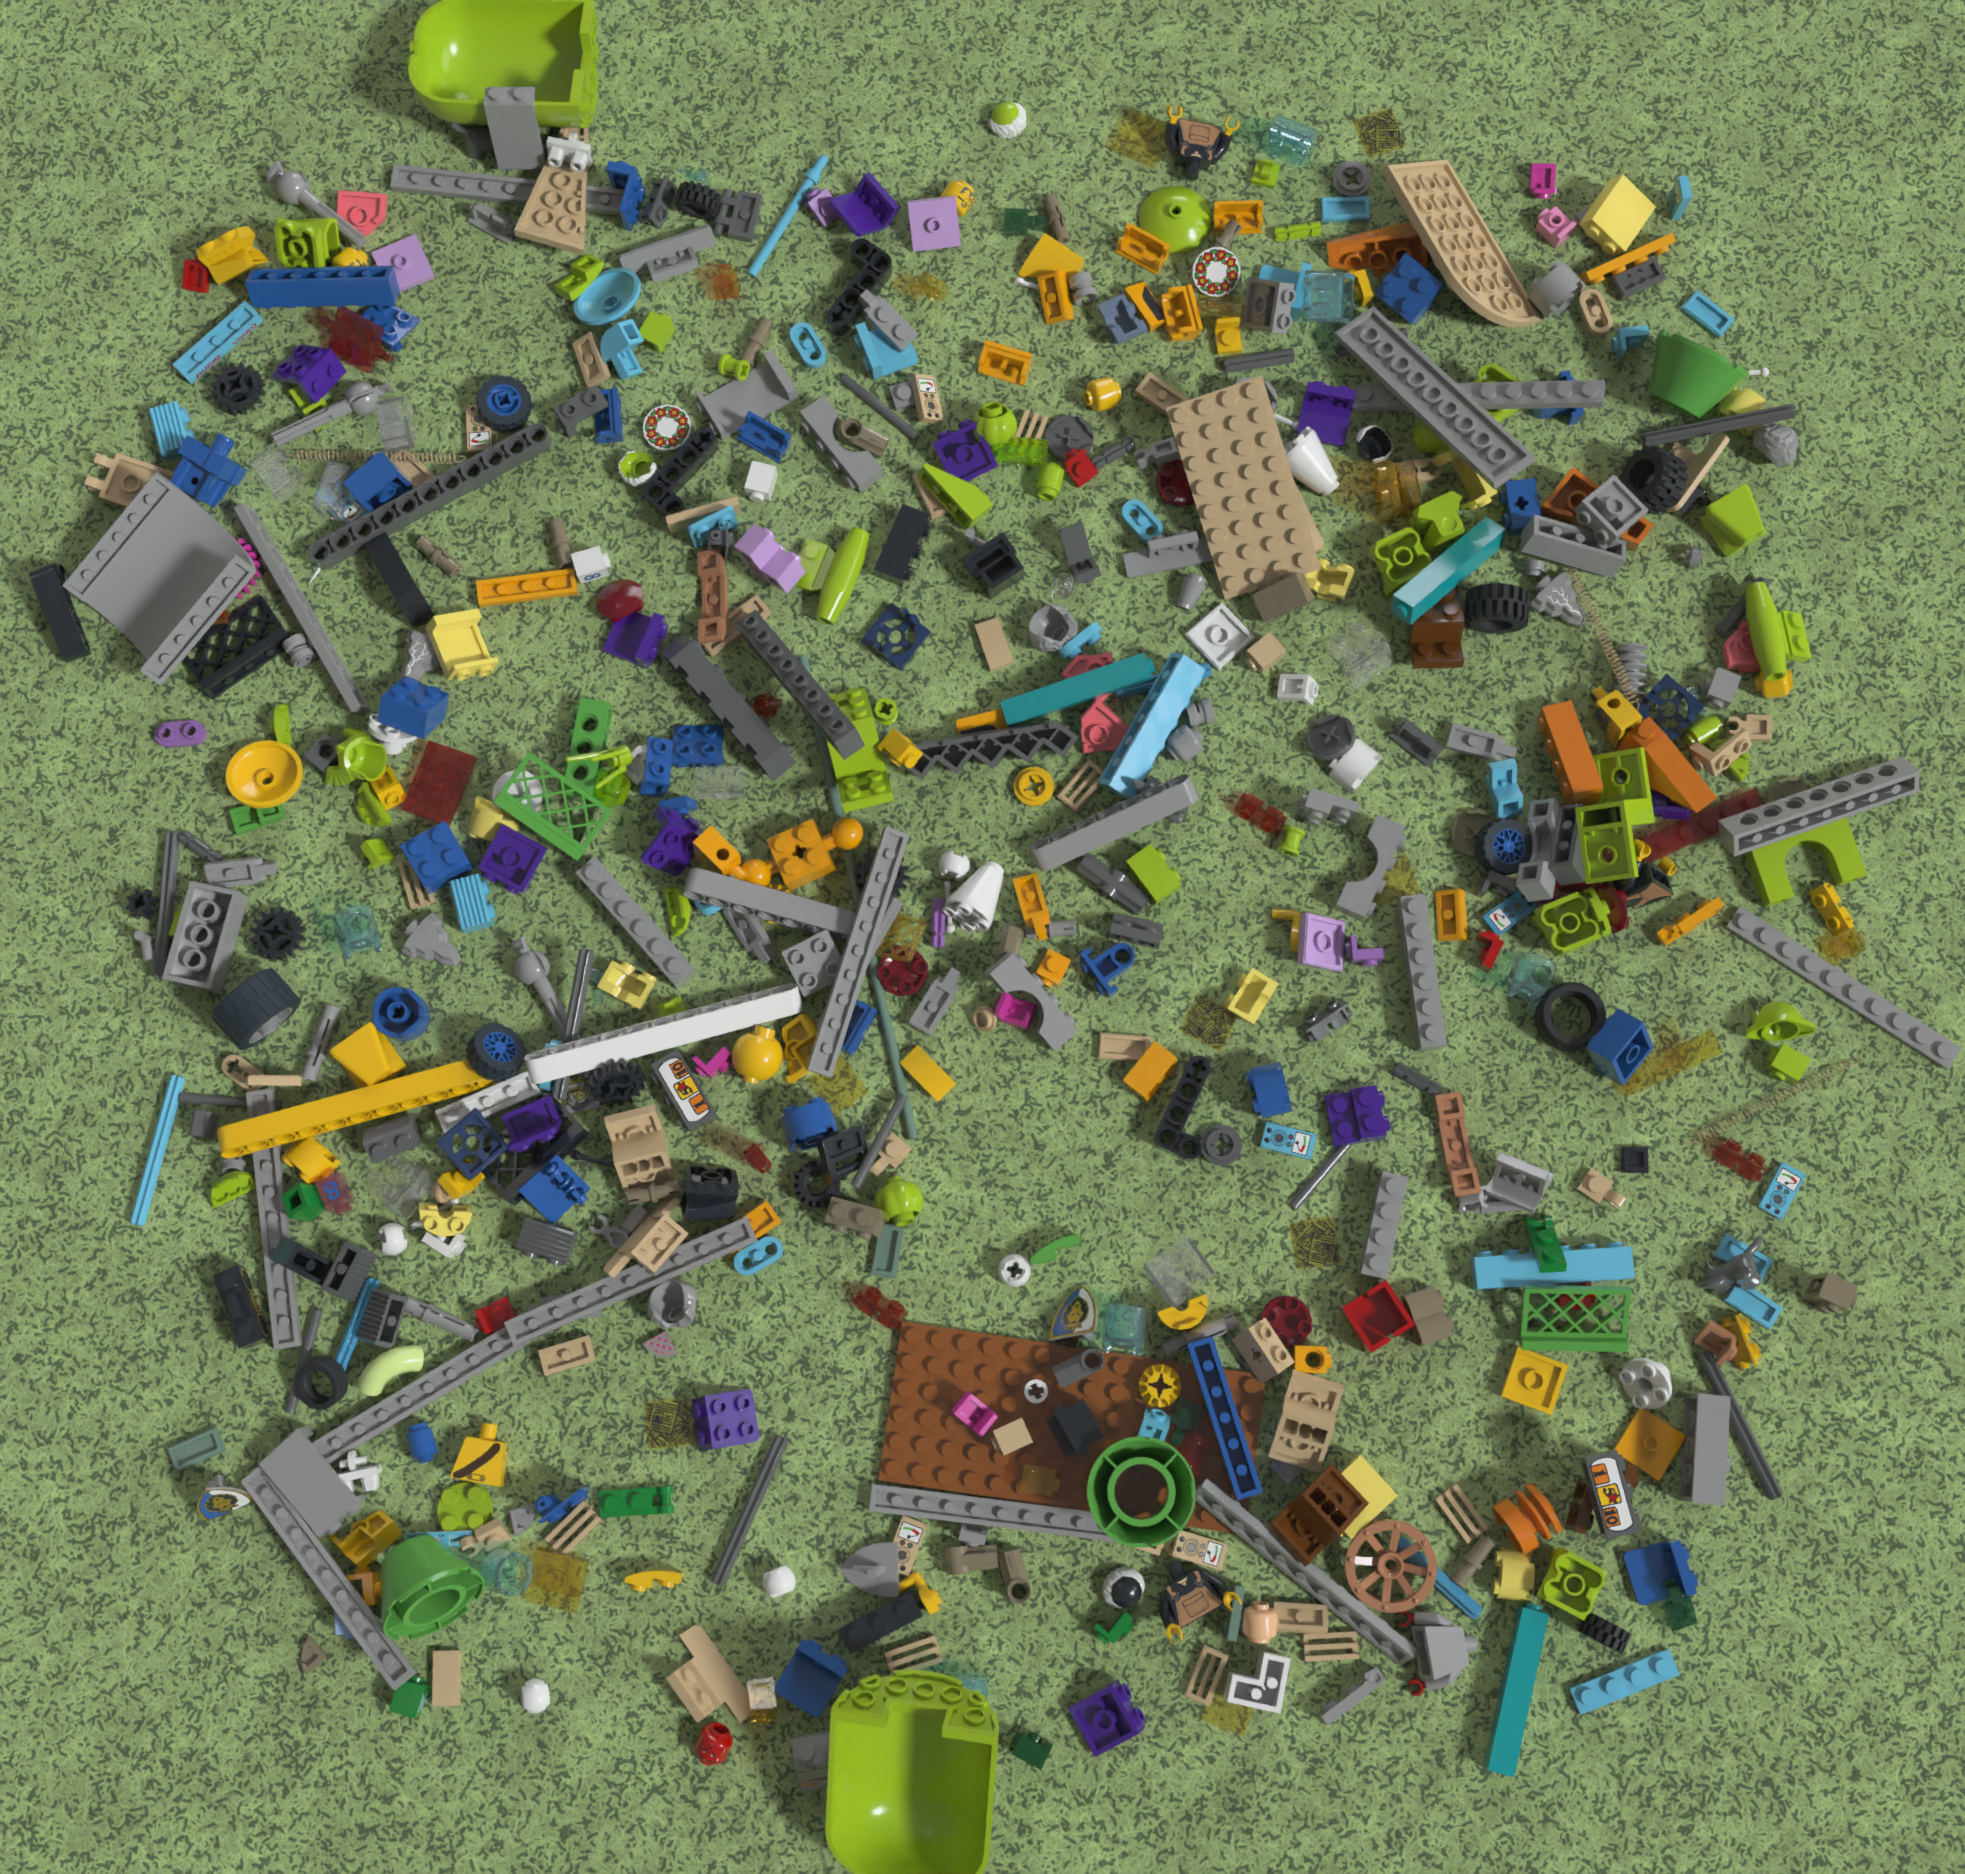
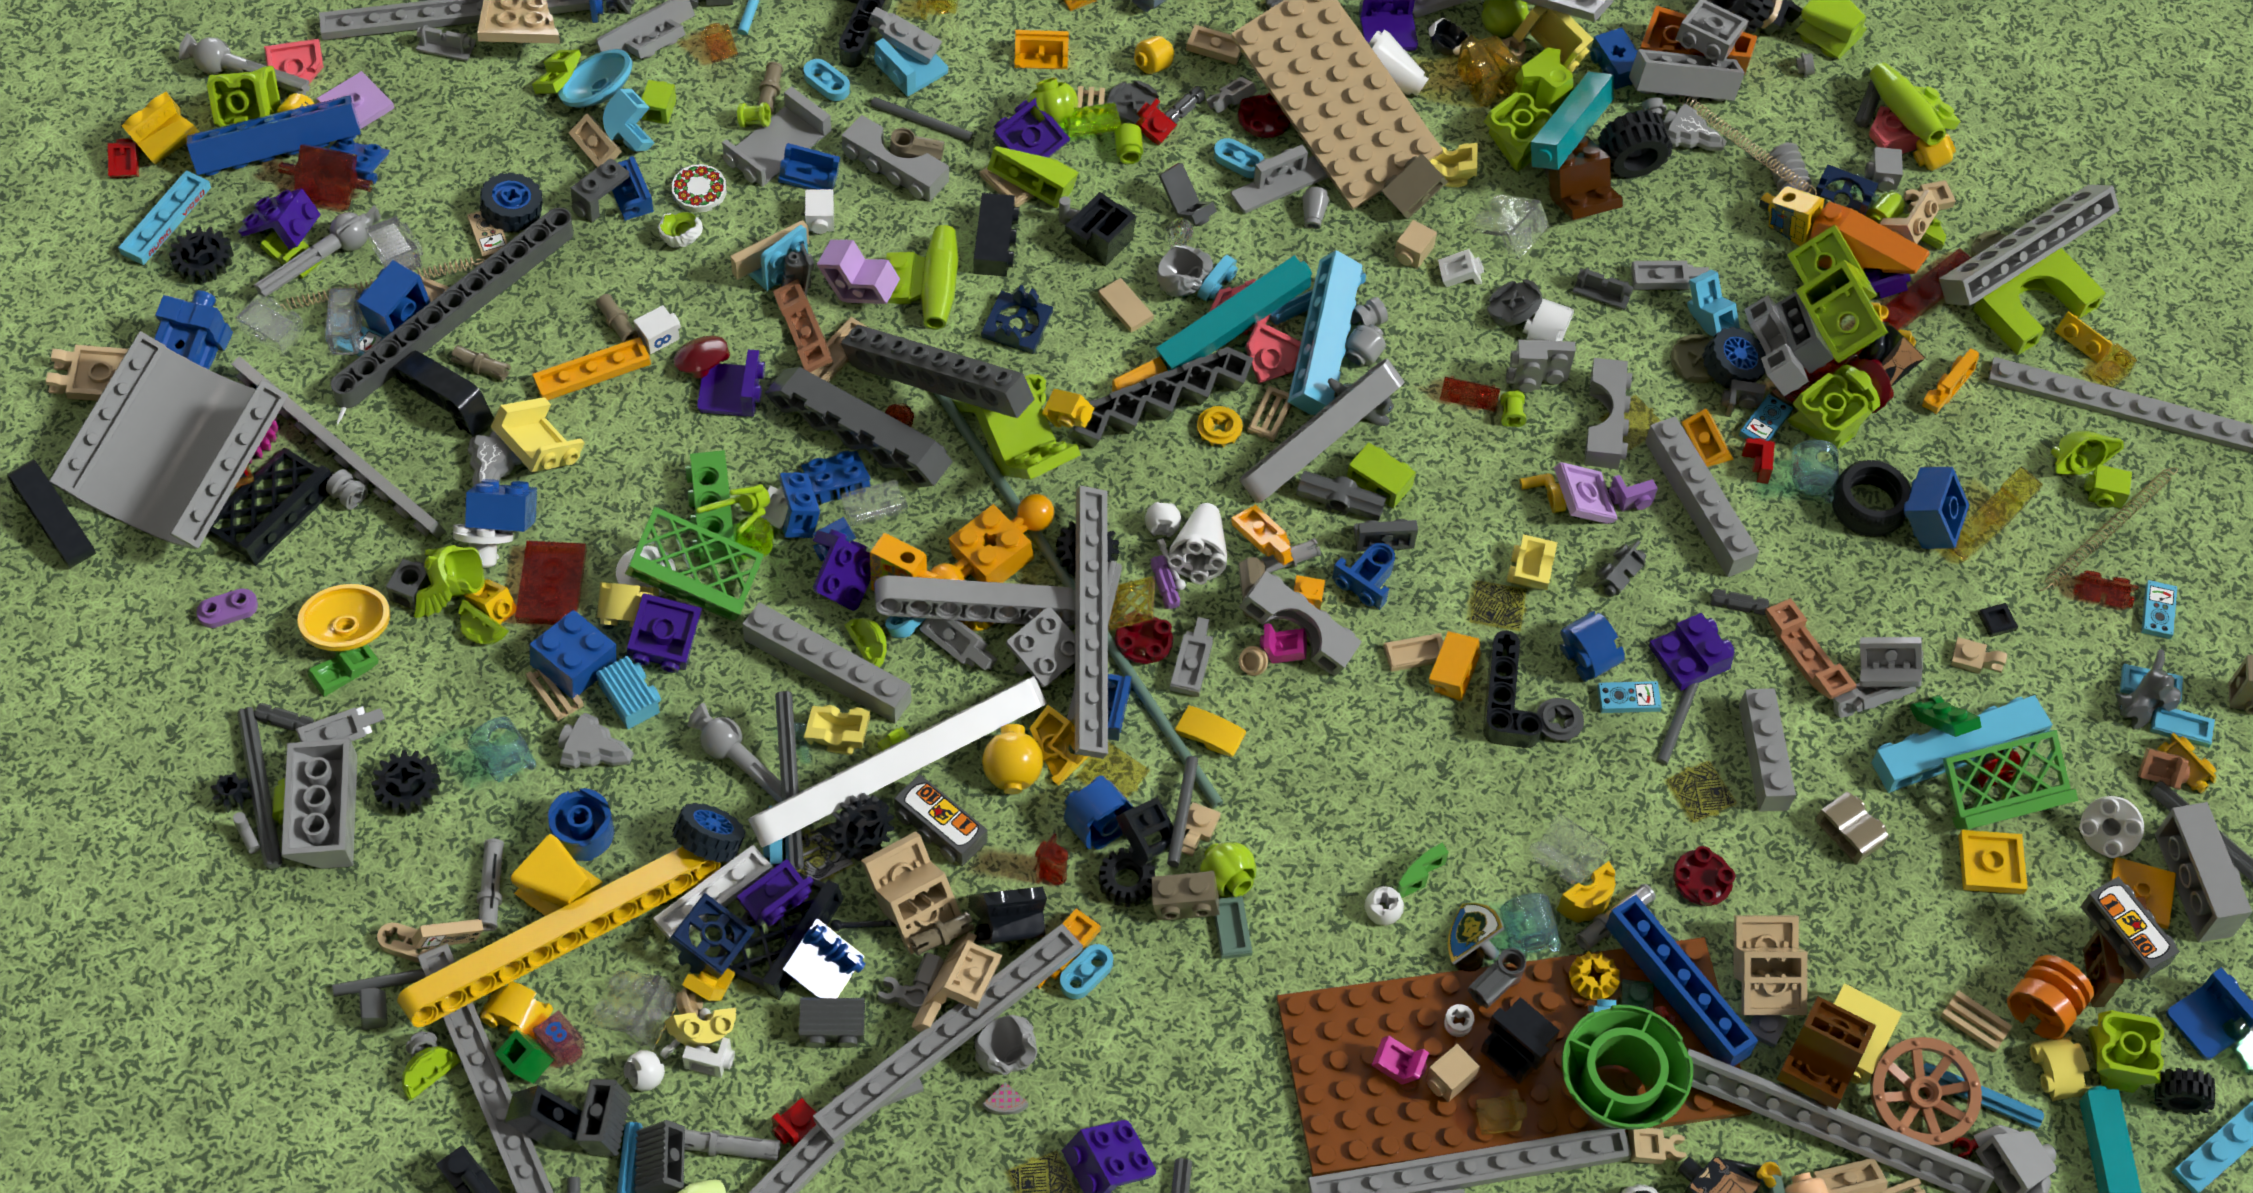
camera: 25 degrees left, 20 degrees down
medium azure axle [129,1075,185,1226] -> none
medium azure brick [148,401,195,461] -> none
black wheel [212,968,301,1050] -> none
lime plate [270,704,292,748] -> none
lime tile [360,838,395,870] -> none
dark grey brick [362,1113,421,1164] -> none
tan plate [538,1335,597,1376] -> none
black beam [644,427,718,519] -> none
dark pink bracket [692,1047,733,1079] -> none
clear red hinge [853,1285,909,1330] -> none
light grey plate [889,380,916,411] -> none
tan tile [910,373,944,424] -> none
tan tile [1170,1530,1229,1570] -> none
white tile [1185,602,1255,671] -> none
tan brick [1232,1318,1294,1384] -> none
light orange brick [1292,1346,1332,1374] -> none
red piece [1338,1280,1415,1354] -> none
dark tan pin [1450,1535,1495,1589] -> none
orange wedge [1537,700,1604,806] -> none

